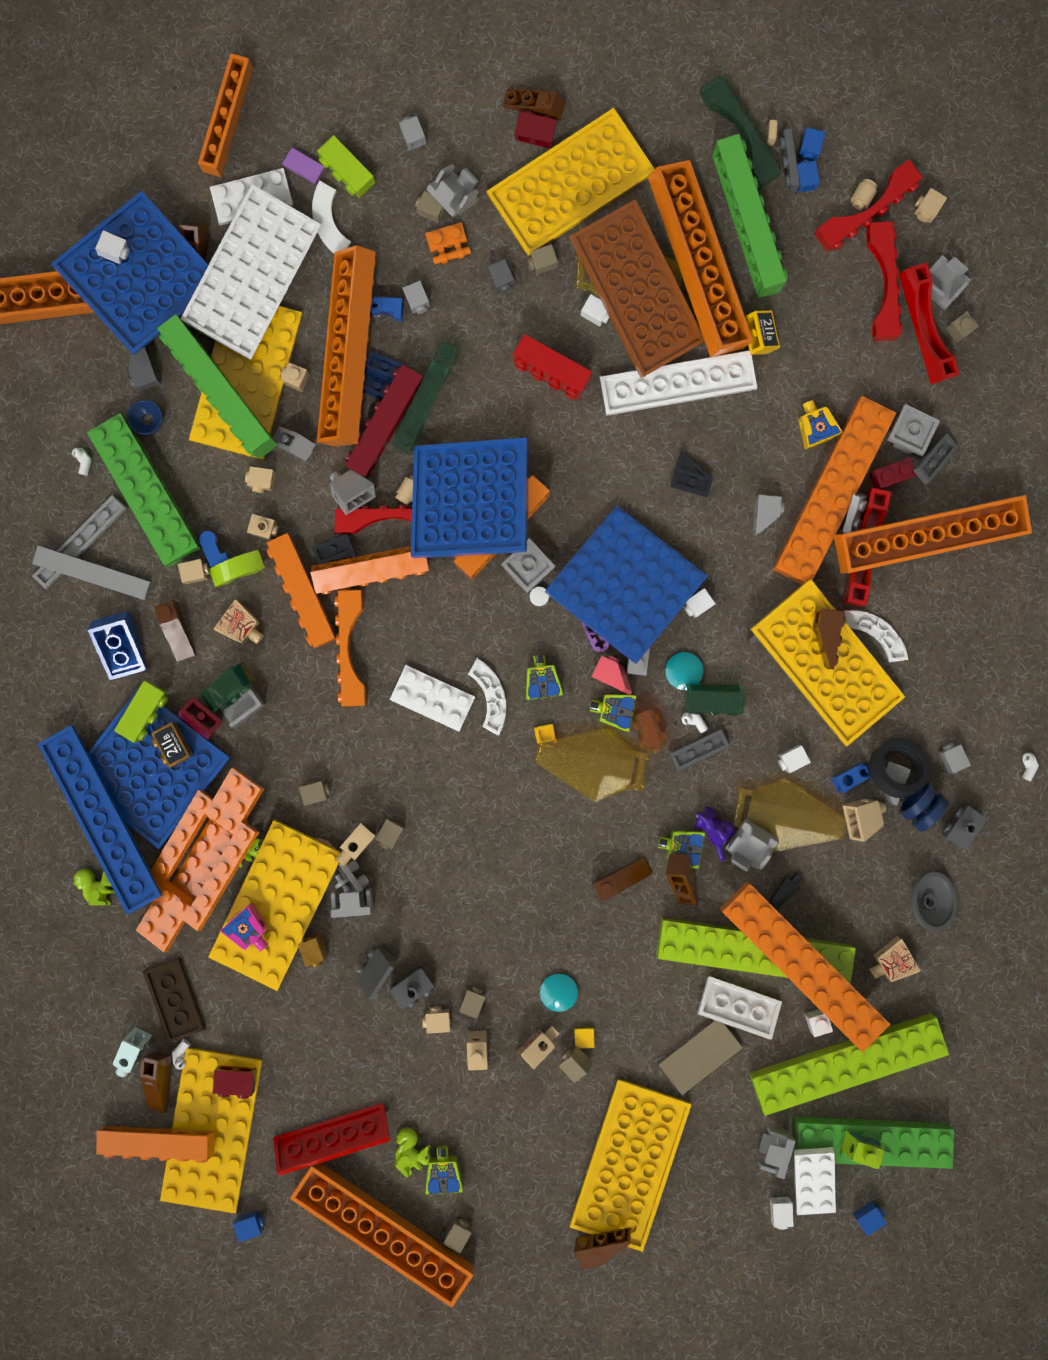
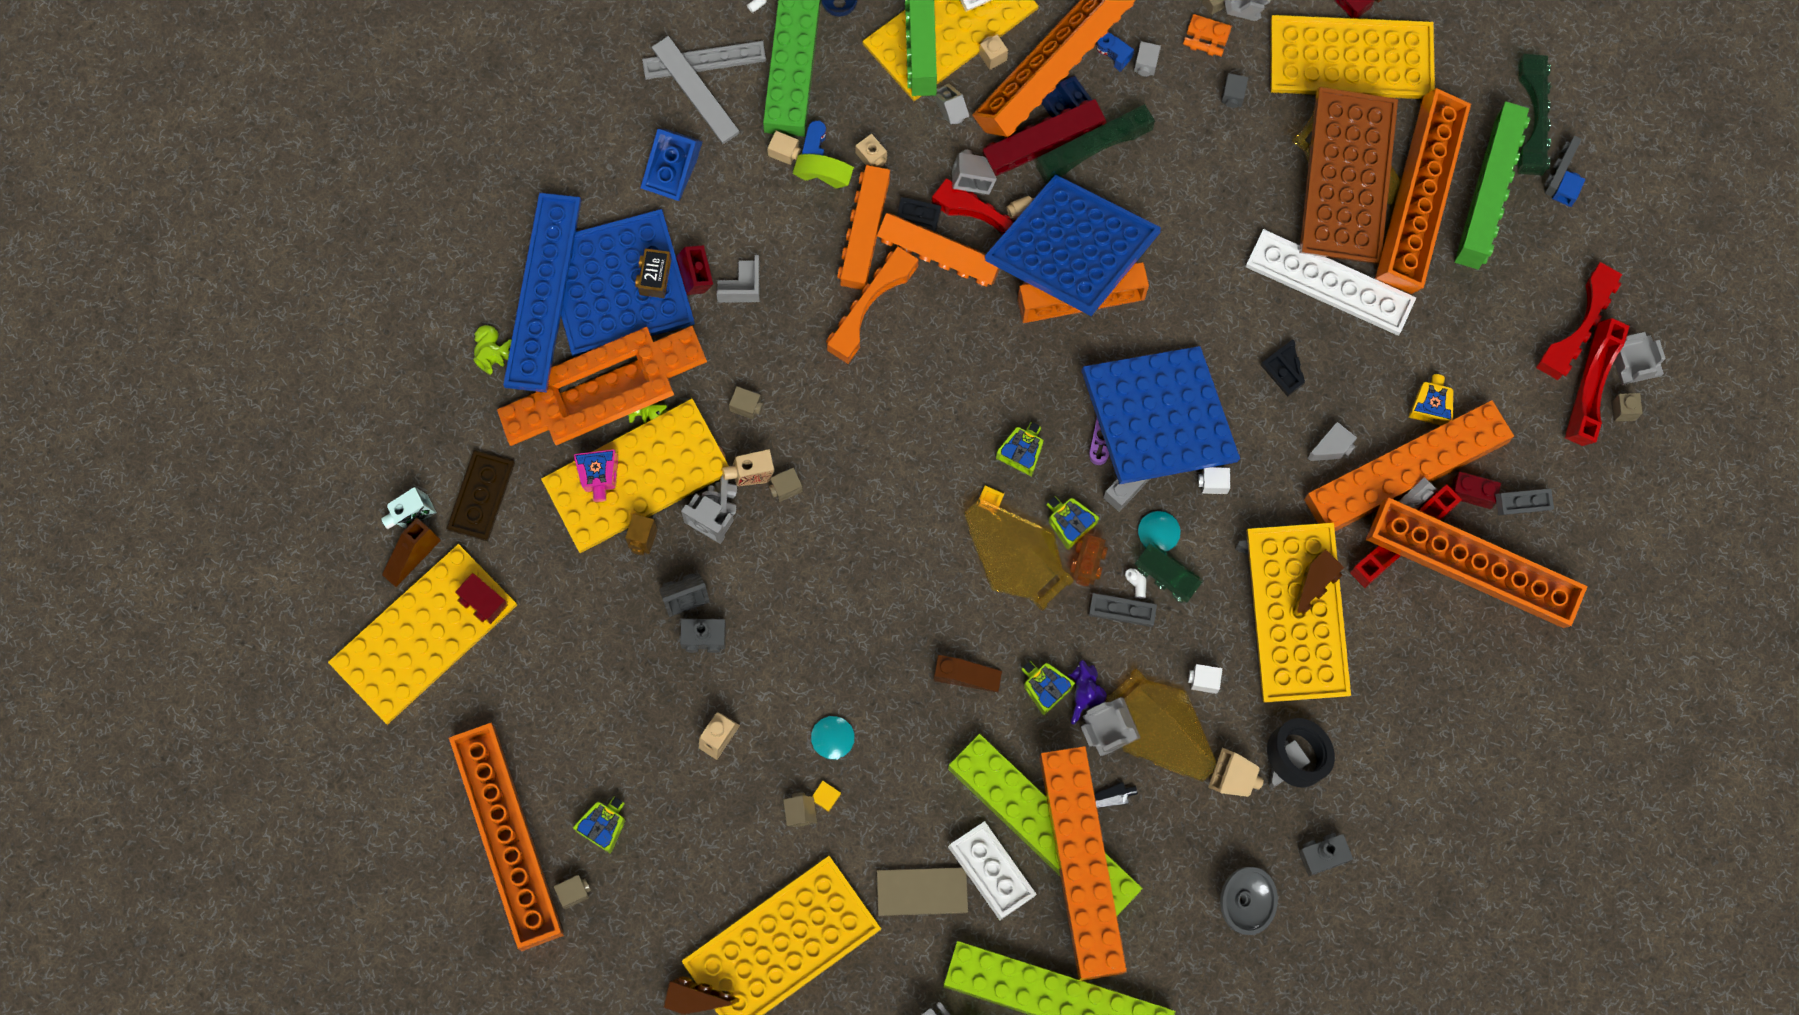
camera: 30 degrees right, 15 degrees down
orange brick [96,1126,215,1163] -> none
lime brick [114,681,168,743] -> none
slope [154,600,196,662] -> none
white arm [172,1039,191,1070] -> none
clear green brick [201,661,257,713] -> none
tan torso [214,600,264,644] -> none
blue brick [233,1210,265,1242] -> none
tan brick [245,466,276,493] -> none
red plate [273,1103,391,1176] -> none
white plate [390,665,475,731] -> none
lime animal [394,1127,431,1178] -> none
tan brick [422,1006,451,1034] -> none
dark tan brick [459,986,486,1019] -> none
white tile [468,658,506,736] -> none
light grey panel [501,538,556,593] -> none
red brick [513,334,592,400] -> none
tan torso [516,1026,560,1070] -> none
dark tan brick [528,244,558,275] -> none
white tile [530,587,549,606] -> none
white brick [580,294,610,327] -> none
coral slope [592,655,632,695] -> none
reddish brown slope [666,853,698,905] -> none
brick [745,310,780,355] -> none
tan tile [766,120,778,146] -> none
blue brick [798,128,825,162] -> none
white brick [805,1009,833,1037] -> none
red arch [814,160,923,252] -> none
blue leg [830,762,871,793] -> none
white tile [843,610,908,662] -> none
tan brick [851,179,877,210] -> none
tan torso [869,936,920,982] -> none
light grey panel [887,404,940,457] -> none
dark blue wheel [899,782,949,832] -> none
tan brick [914,188,947,223] -> none
light grey brick [938,742,971,774] -> none
white arm [1022,753,1038,782] -> none

